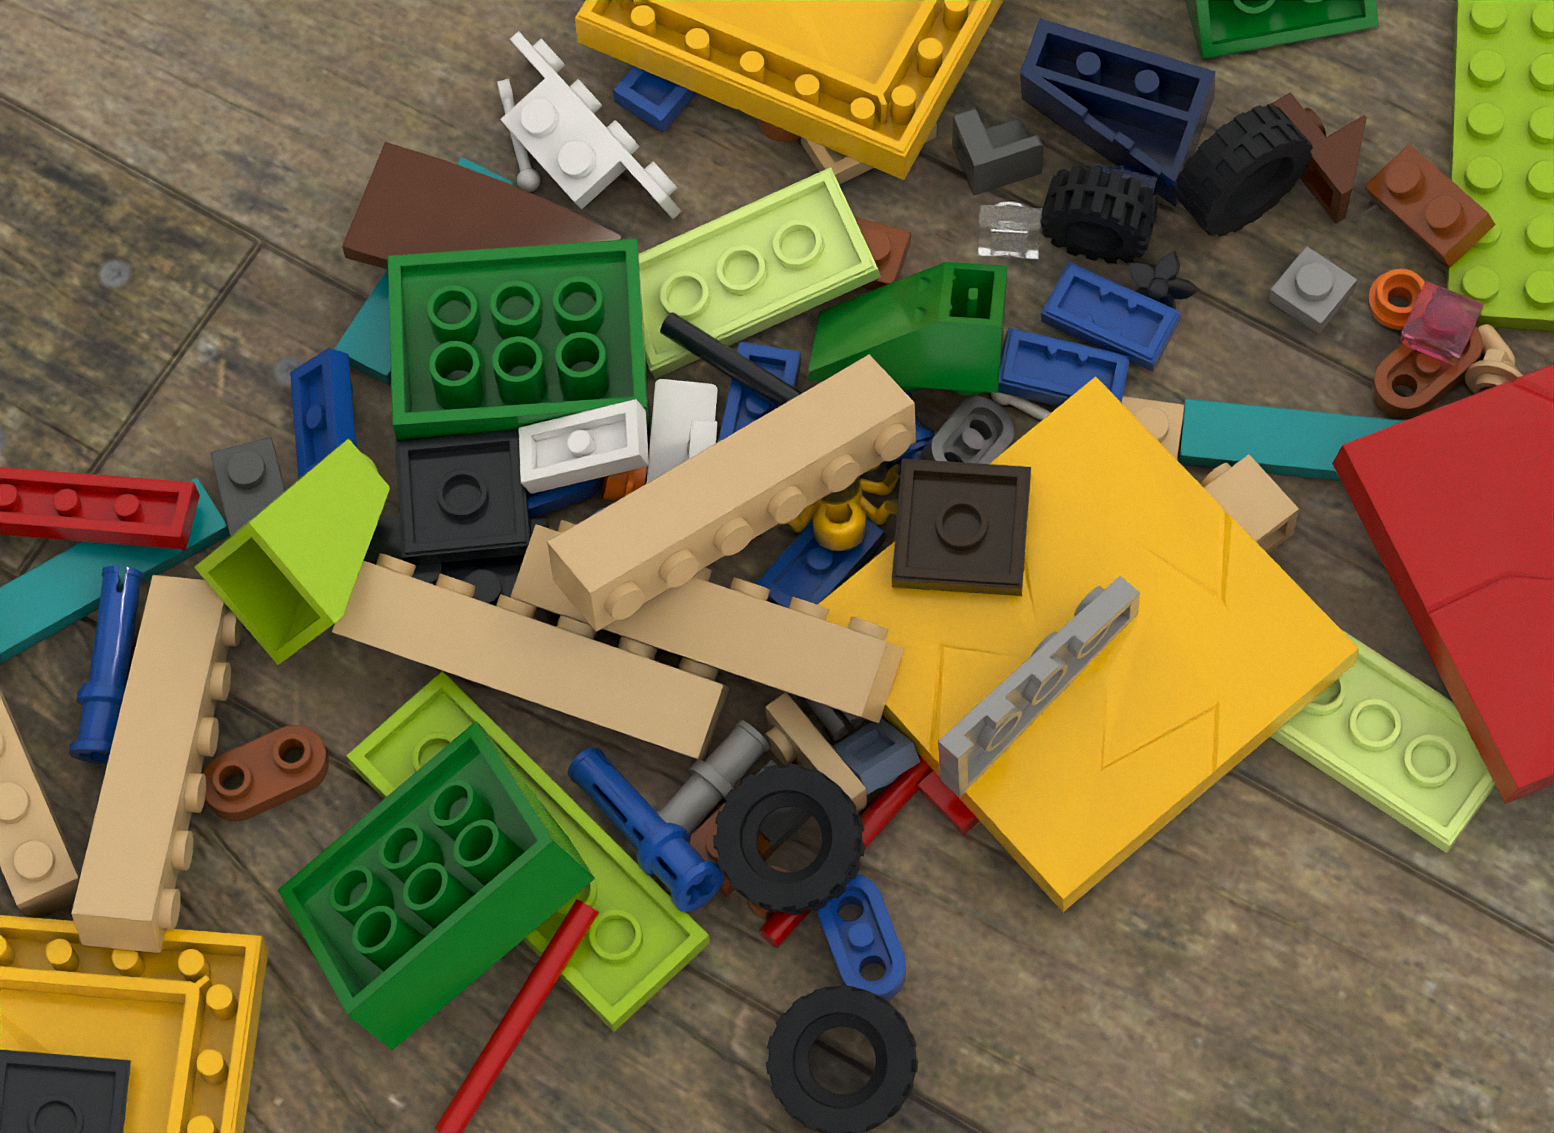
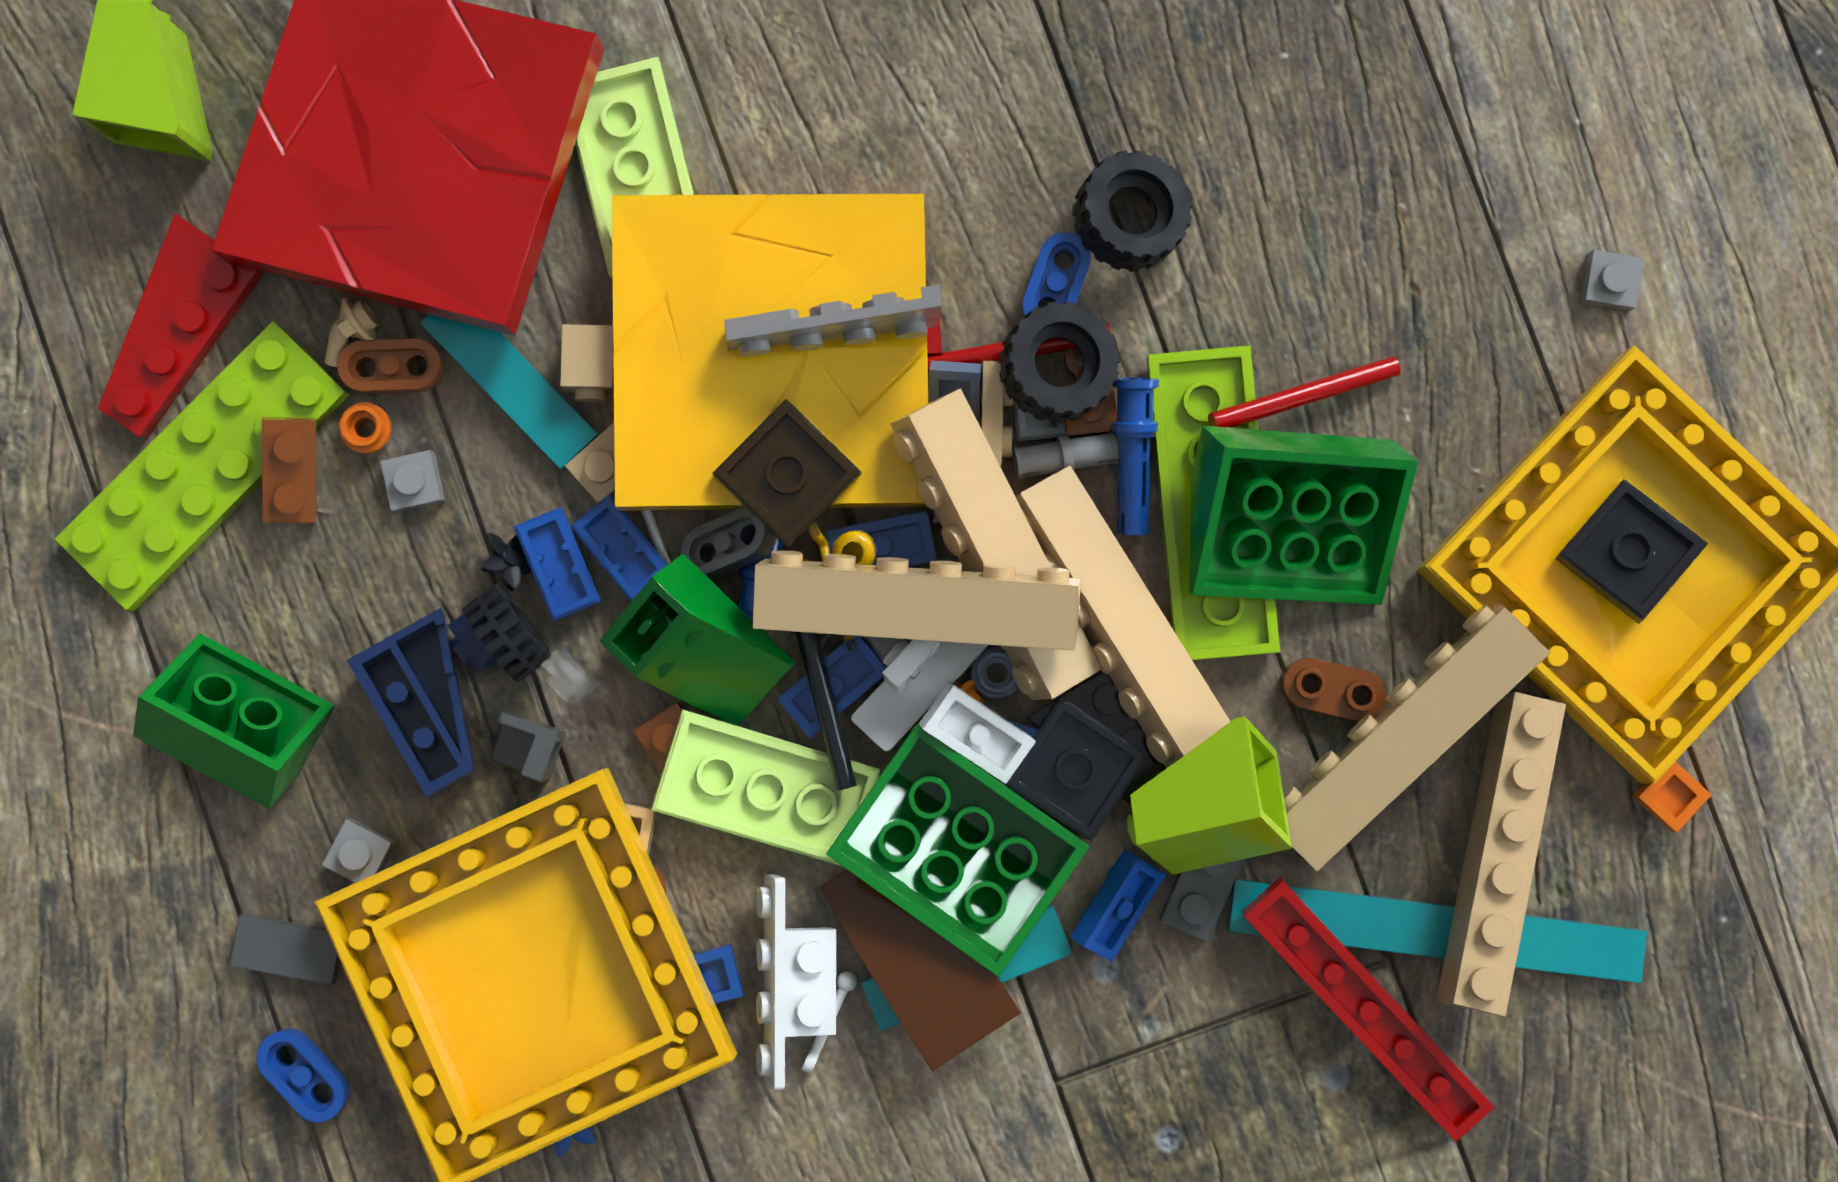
camera: 145 degrees left, 20 degrees up
blue pin [69,566,144,764] -> none
black tyre [1174,104,1313,237] -> none
reddish brown slope [1271,92,1367,224] -> none
clear pink plate [1399,281,1484,367] -> none

